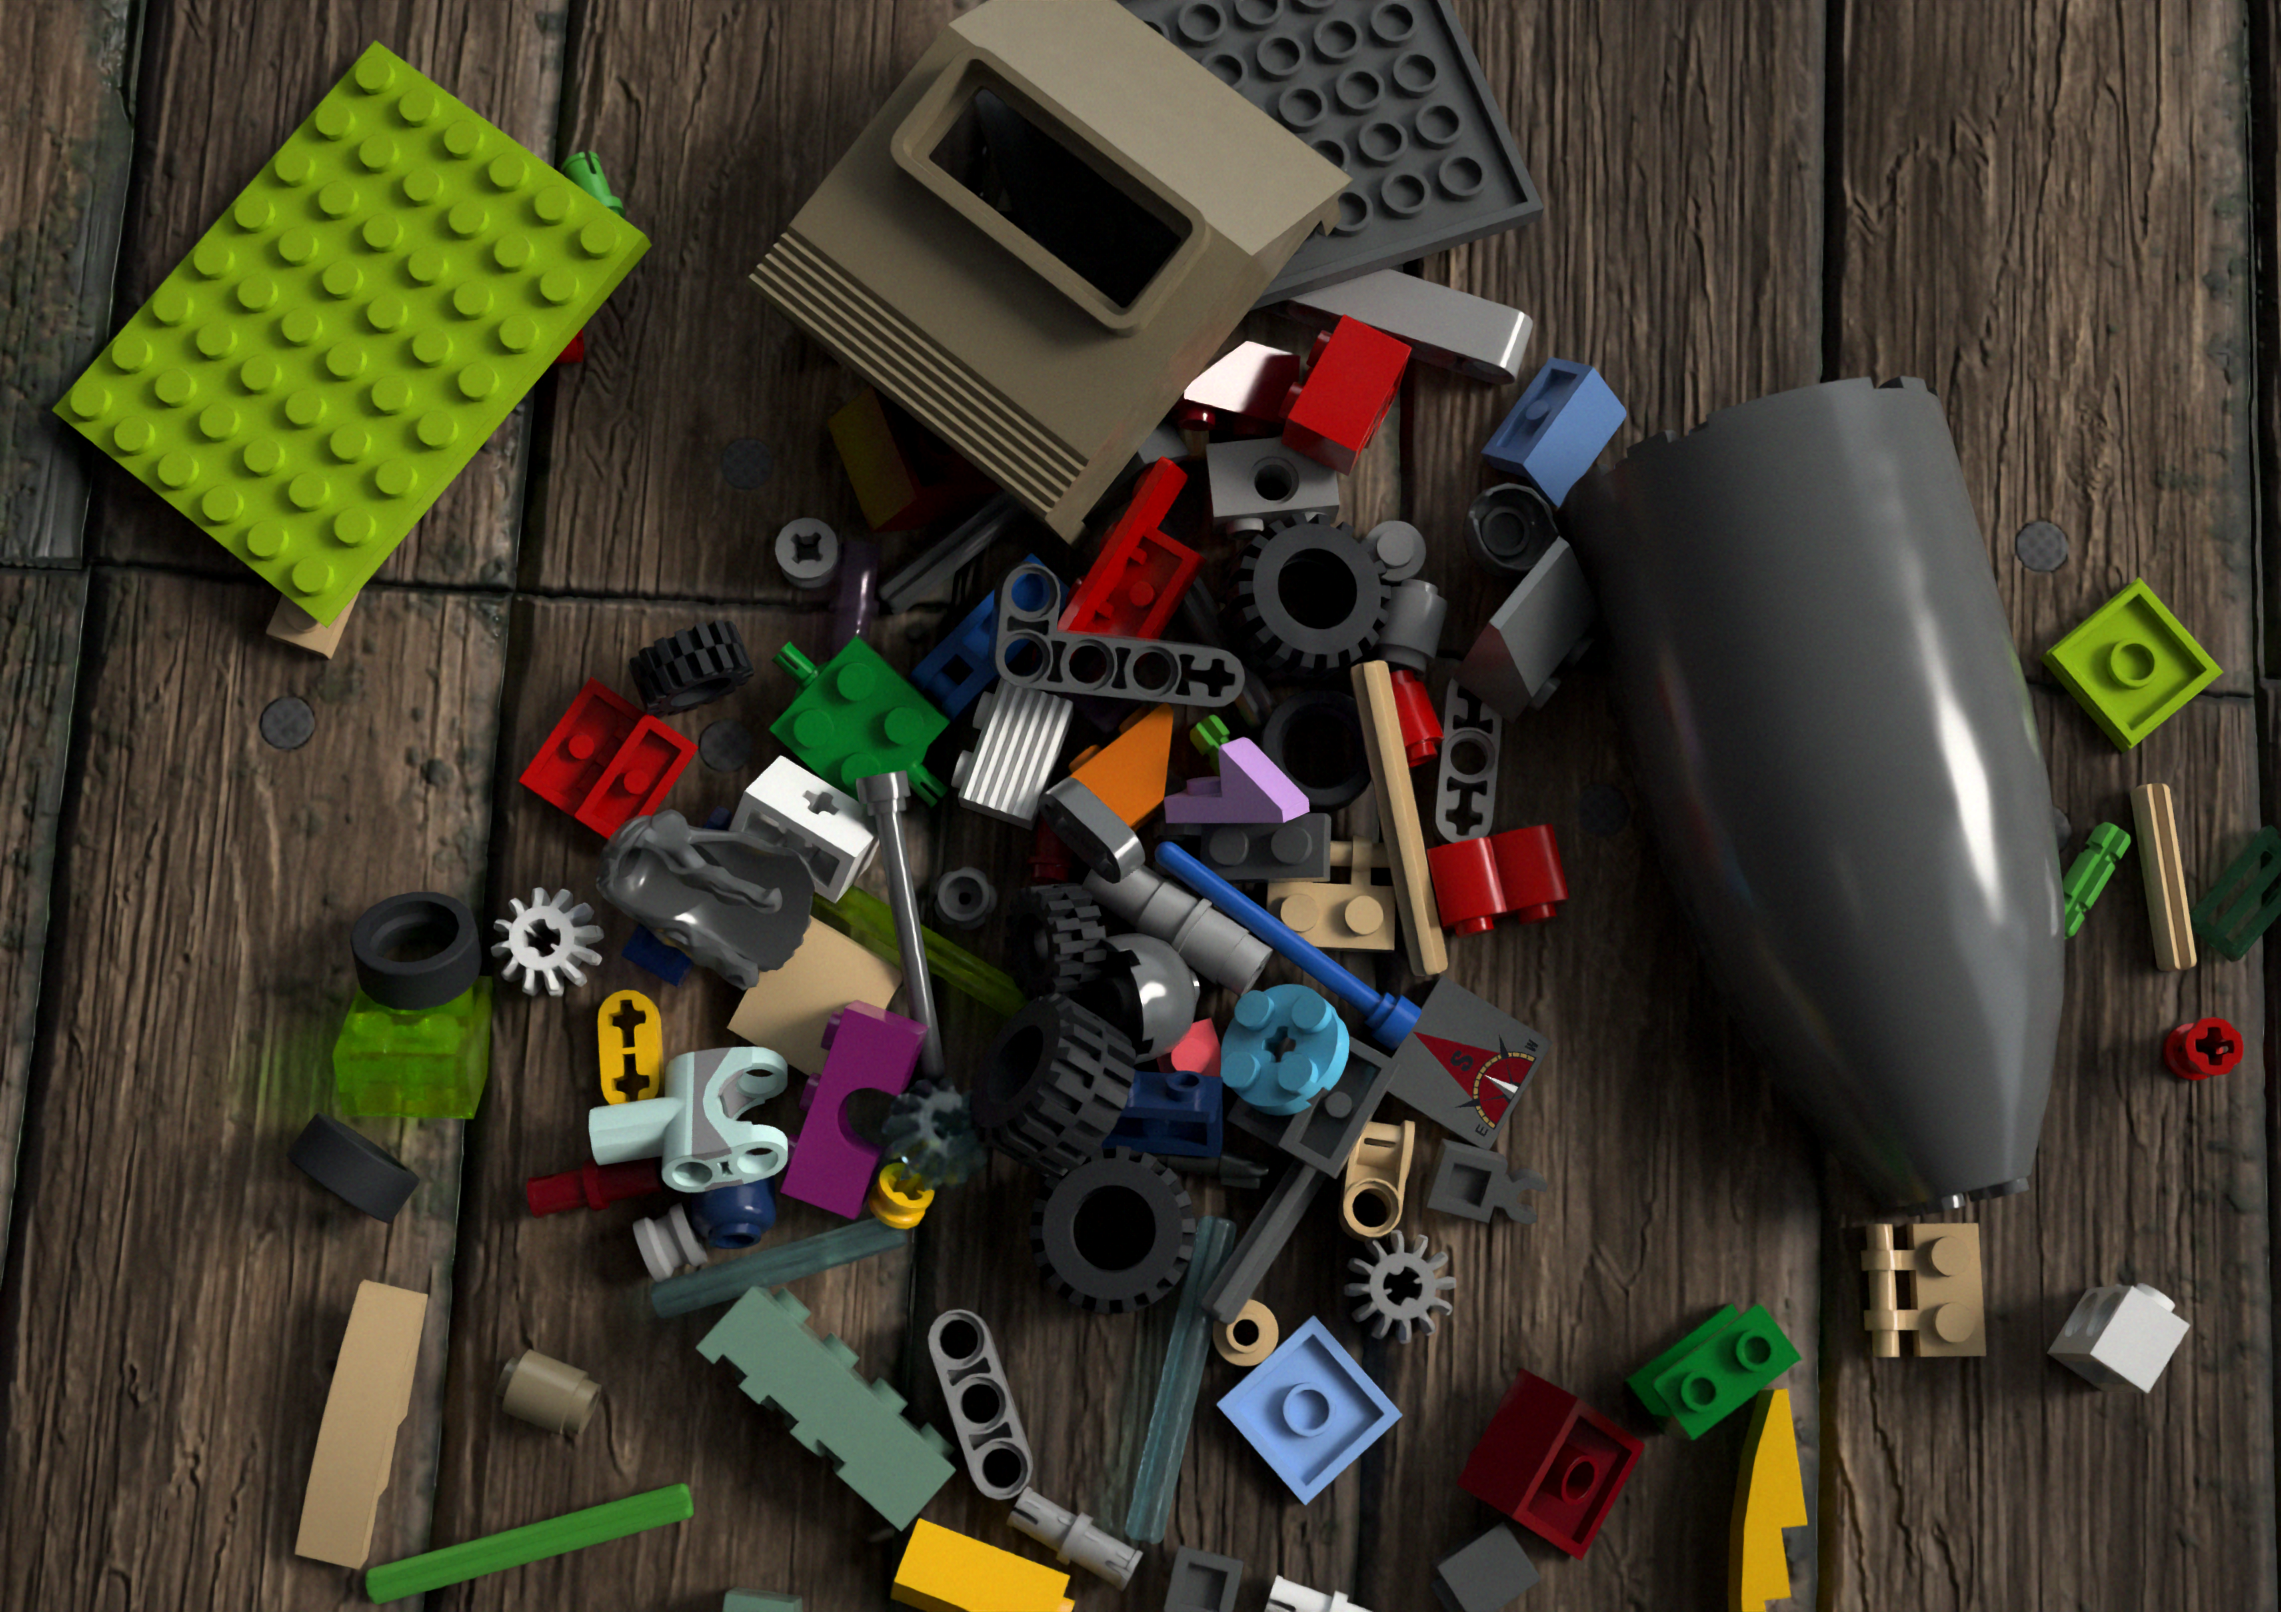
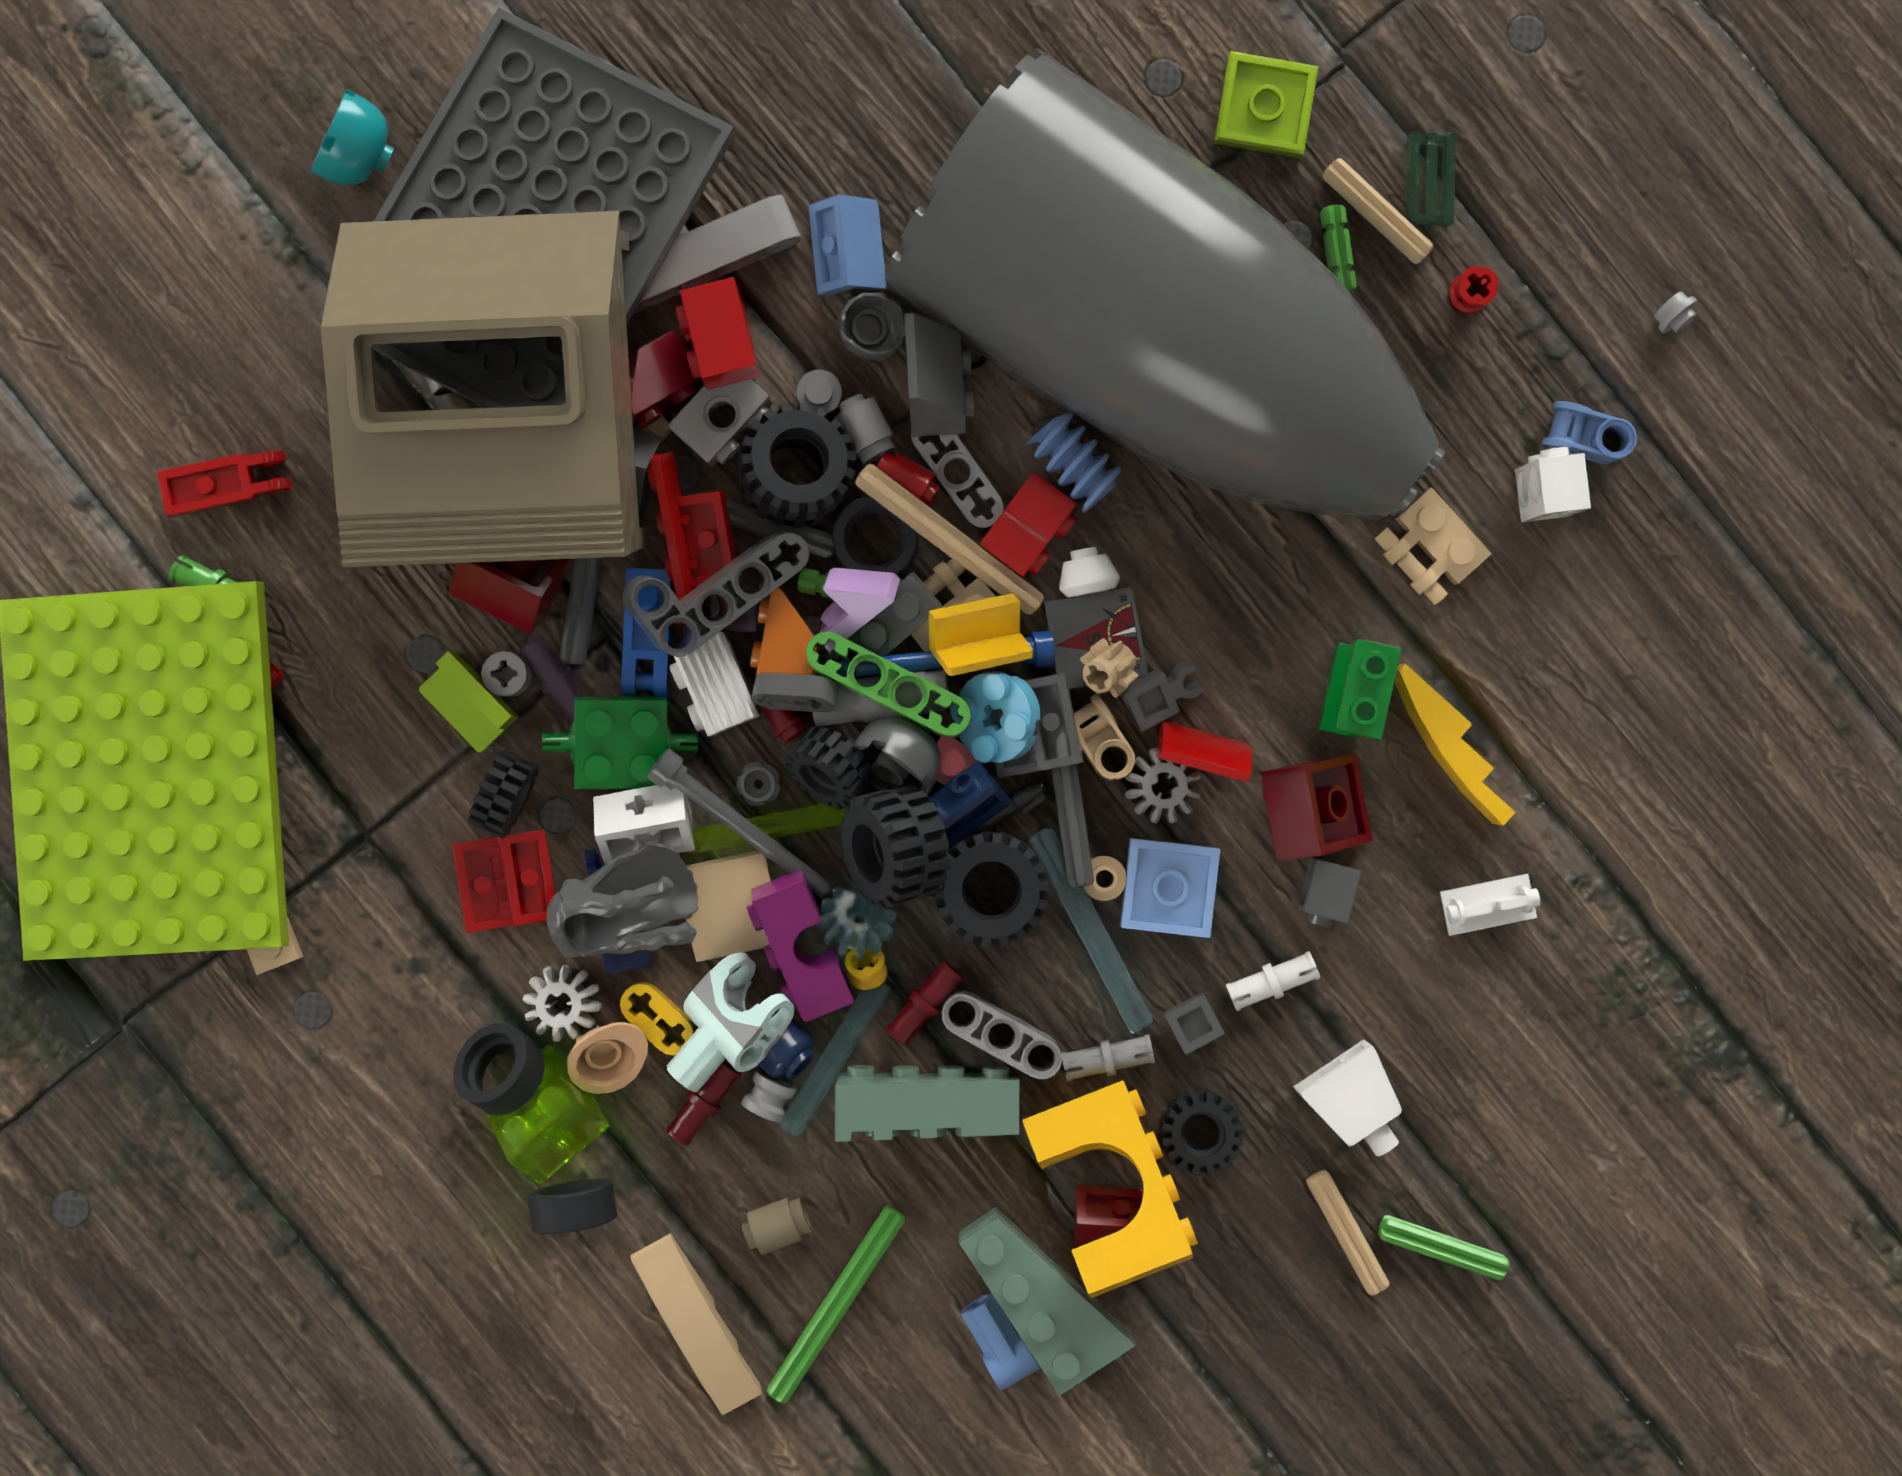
camera: 40 degrees left, 10 degrees up
none -> red hinge [156,450,293,518]
none -> lime panel [419,651,520,752]
none -> light nougat piece [567,1022,648,1094]
none -> bright green beam [806,632,971,738]
none -> dark red pin [885,959,965,1047]
none -> yellow panel [929,593,1033,676]
none -> medium blue piece [1025,412,1122,513]
none -> white cone [1059,547,1120,598]
none -> tan gear [1080,638,1139,698]
none -> red slope [1156,720,1252,783]
none -> medium blue piece [1541,401,1637,465]

